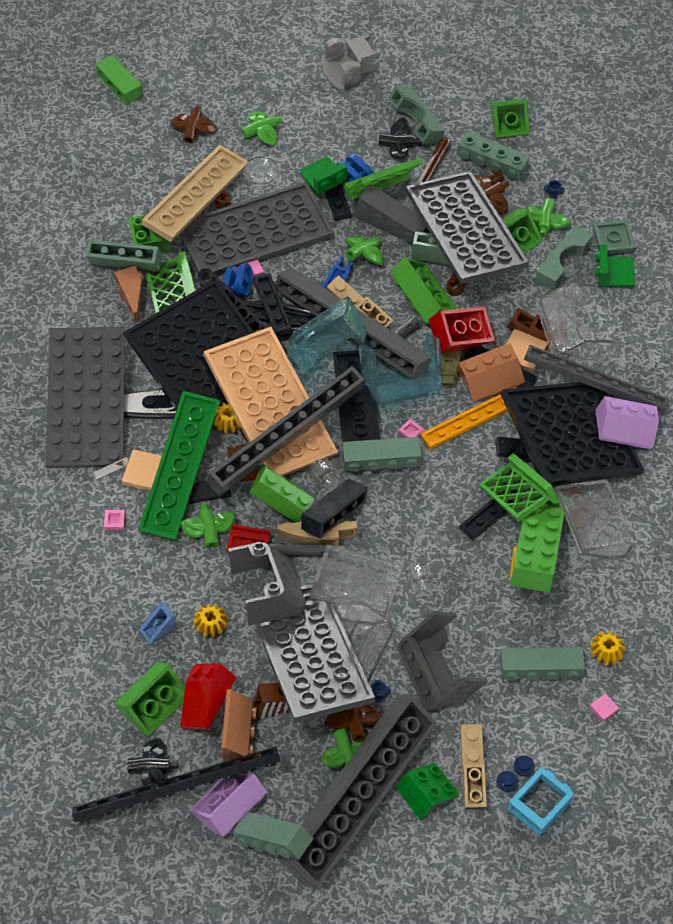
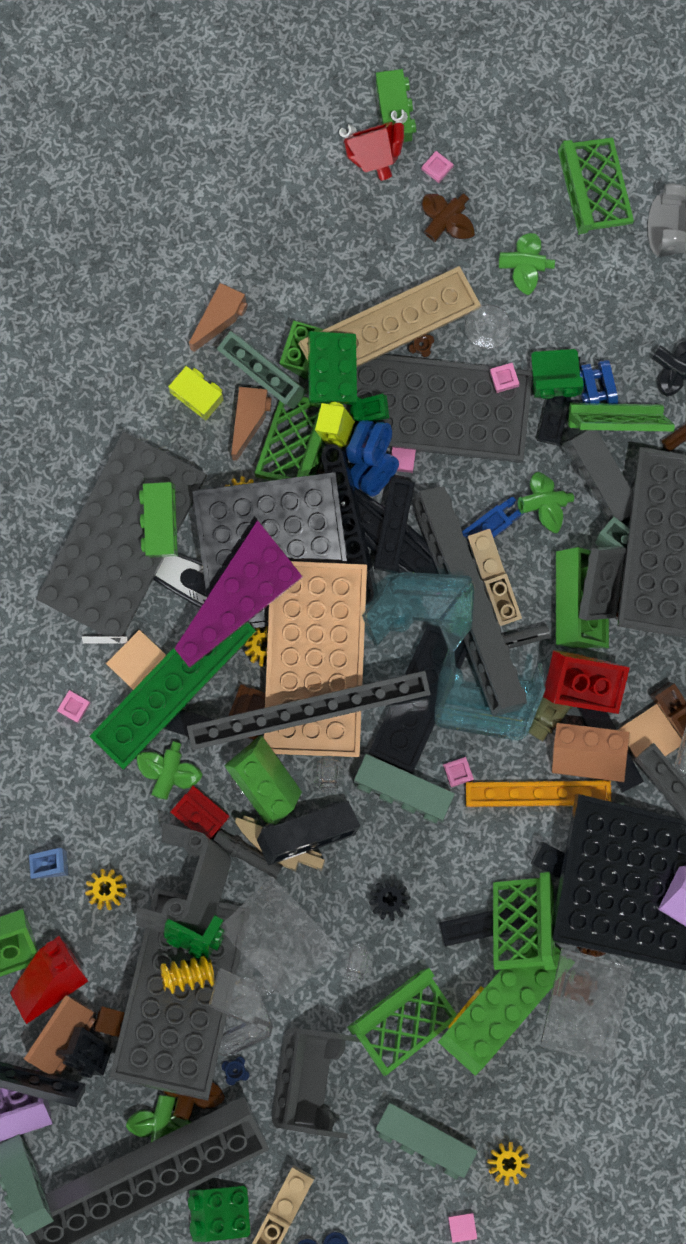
camera: 35 degrees right, 20 degrees up
none -> black bracket [56,1027,112,1078]
none -> bright green brick [139,482,178,558]
none -> yellow piece [160,956,214,994]
none -> green bracket [164,915,225,961]
none -> neon yellow brick [168,366,223,421]
none -> magenta wing [174,520,303,668]
none -> nougat slope [189,283,248,352]
none -> green plate [308,331,357,405]
none -> neon yellow brick [315,402,355,448]
none -> torso [339,109,408,181]
none -> blue brick [346,420,392,466]
none -> bright green fence [347,968,457,1076]
none -> green bracket [350,394,389,422]
none -> black gear [369,879,411,921]
none -> bright pink tile [421,151,454,183]
none -> bright pink tile [490,363,519,393]
none -> bright green fence [558,138,634,235]
none -> dark grey plate [579,546,627,621]

